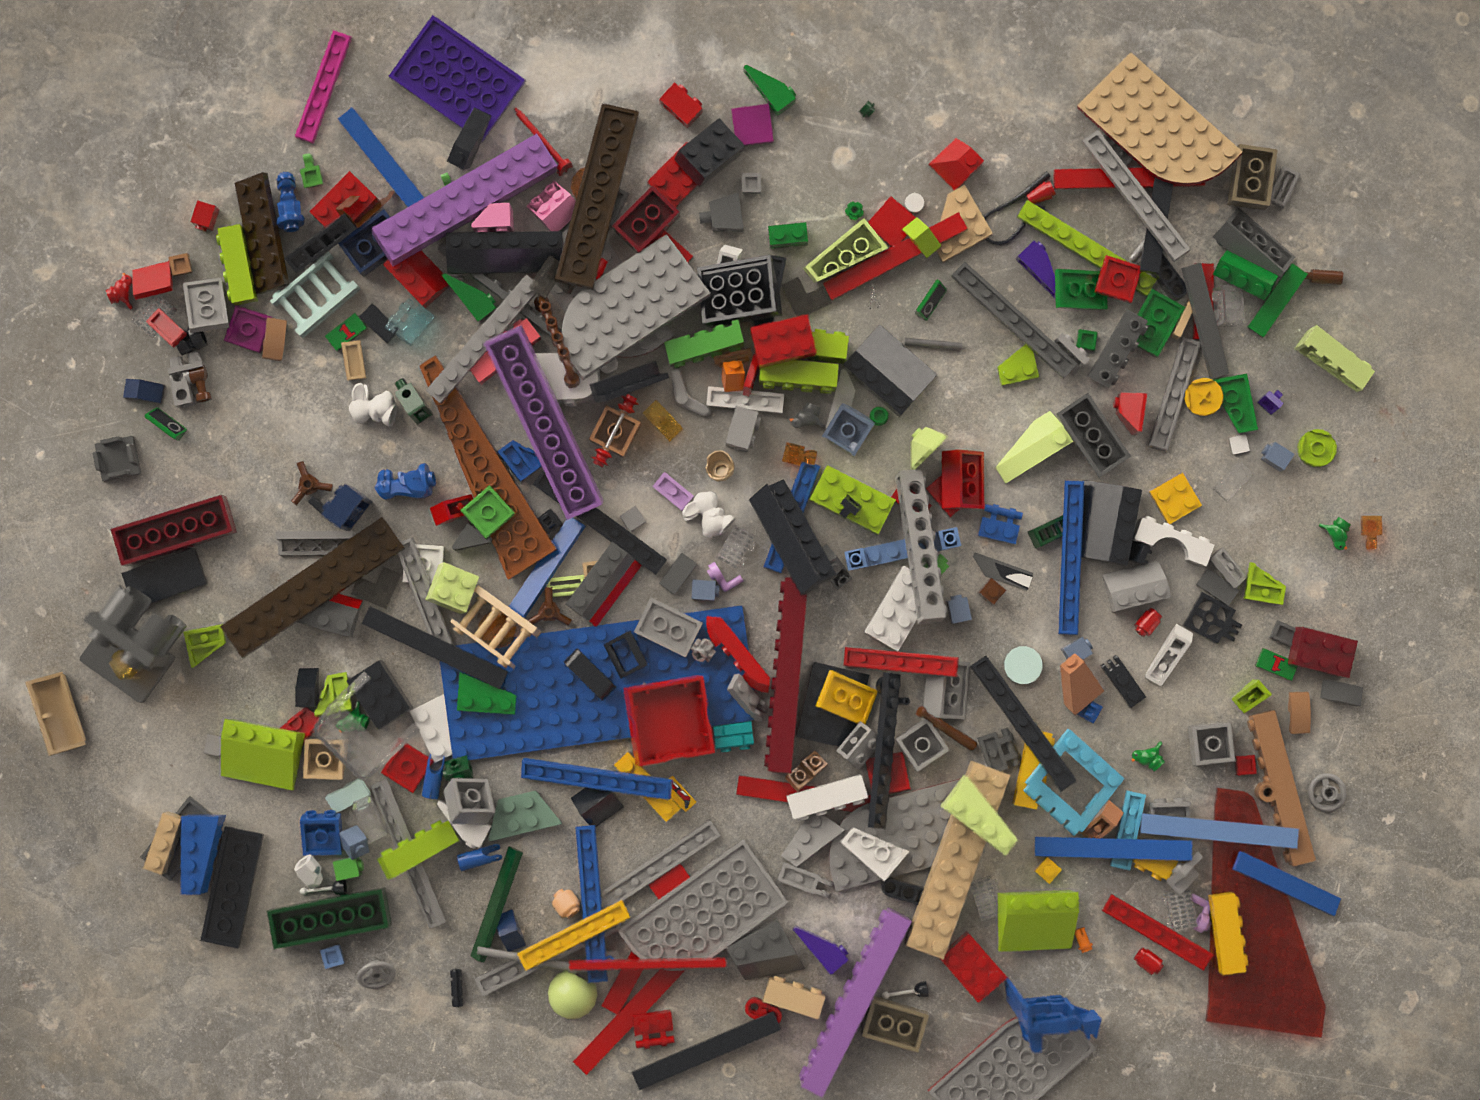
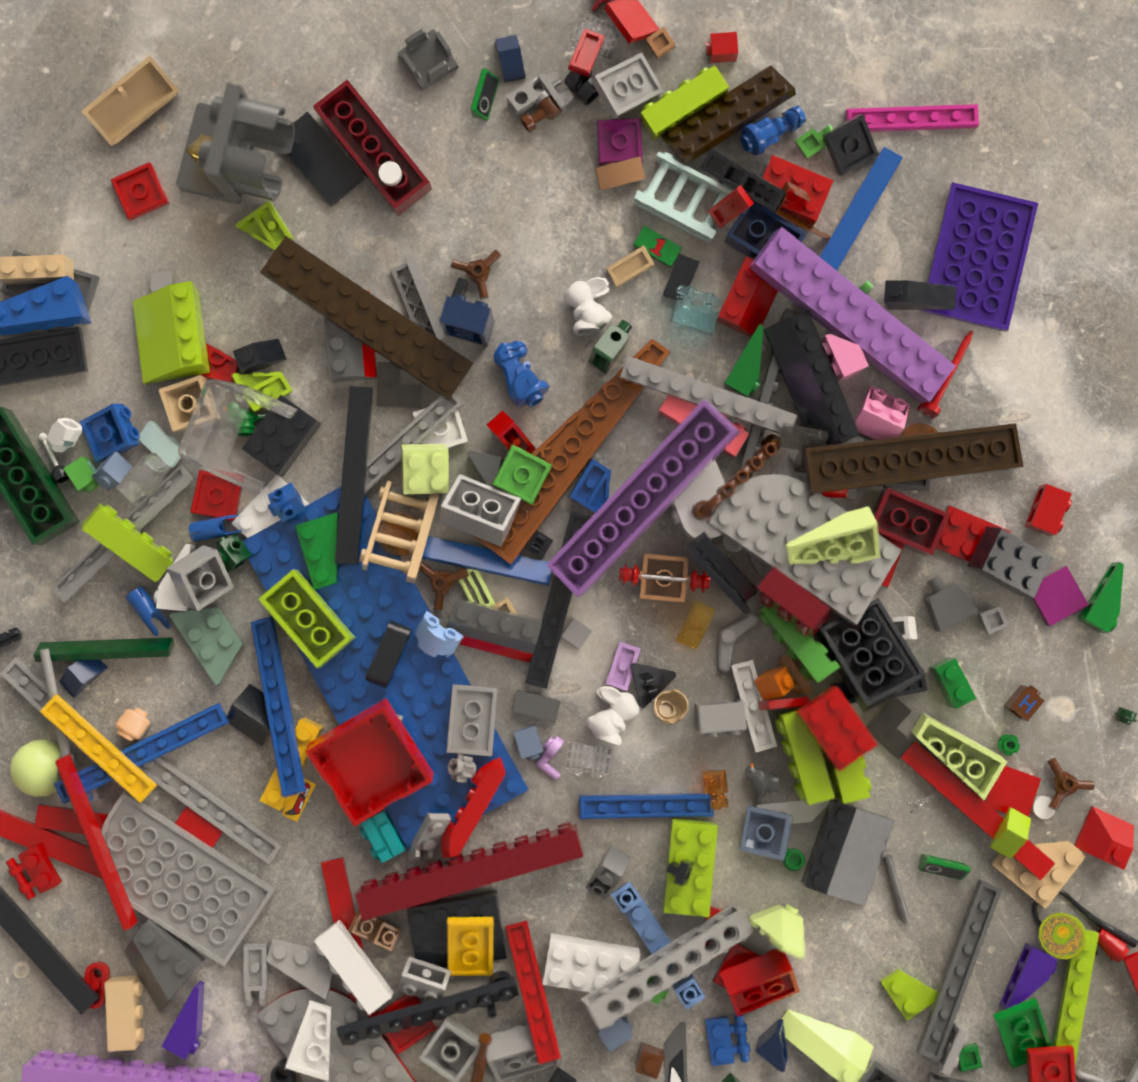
camera: 75 degrees right, 0 degrees up
black tile [603,631,648,679] -> none
black slope [749,479,837,596] -> none
none -> red tile [110,162,170,221]
none -> lime brick [258,569,356,668]
none -> blue brick [268,482,306,523]
none -> white tile [379,162,402,186]
none -> light blue cylinder [414,611,464,657]
none -> light grey slope [439,474,521,547]
none -> black piece [631,663,676,708]
none -> red plate [707,185,754,229]
none -> dark blue slope [755,1019,788,1072]
none -> dark red brick [757,566,830,638]
none -> yellowish green wedge [786,507,880,564]
none -> black plate [822,114,879,176]
none -> reddish brown brick [1004,685,1045,722]
none -> tile [1039,912,1087,960]
none -> reddish brown piece [1047,757,1095,811]

